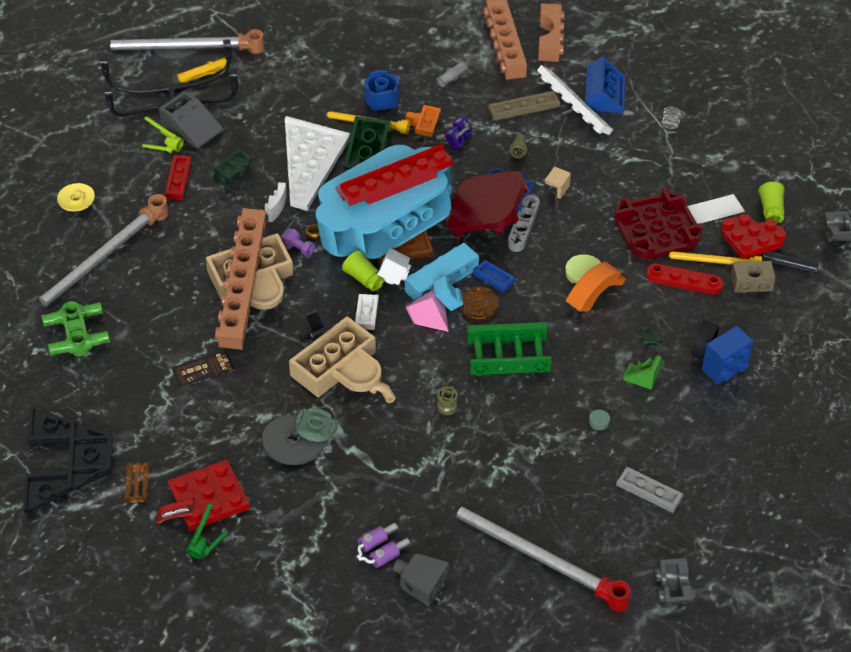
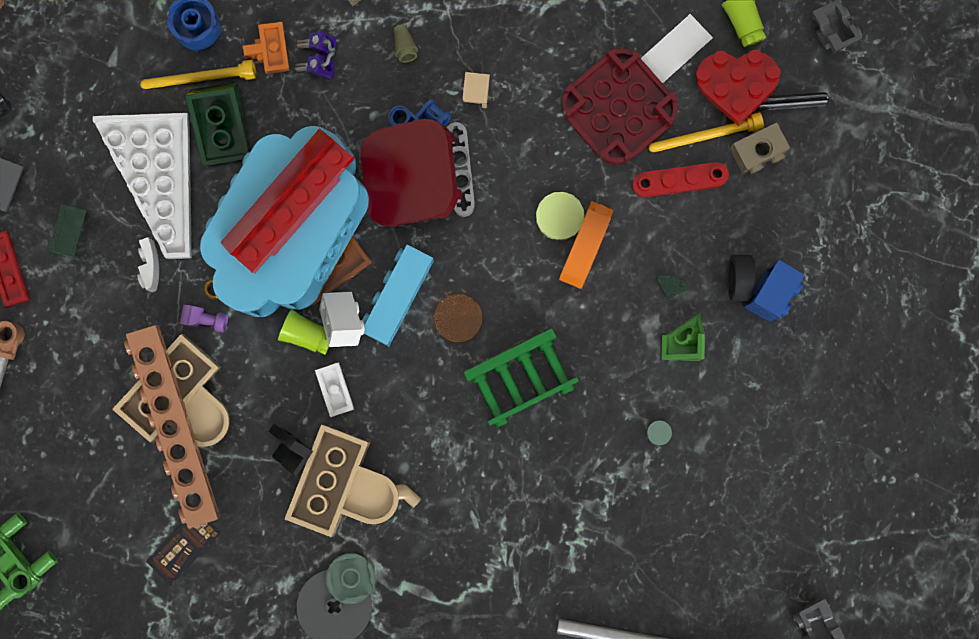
camera: 25 degrees left, 35 degrees up
bright pink slope [406,289,449,332] -> none
medium azure piece [433,276,463,311] -> none
olive wheel [437,387,458,415] -> none
blue tile [473,260,516,293] -> none
light grey tile [616,467,683,513] -> none

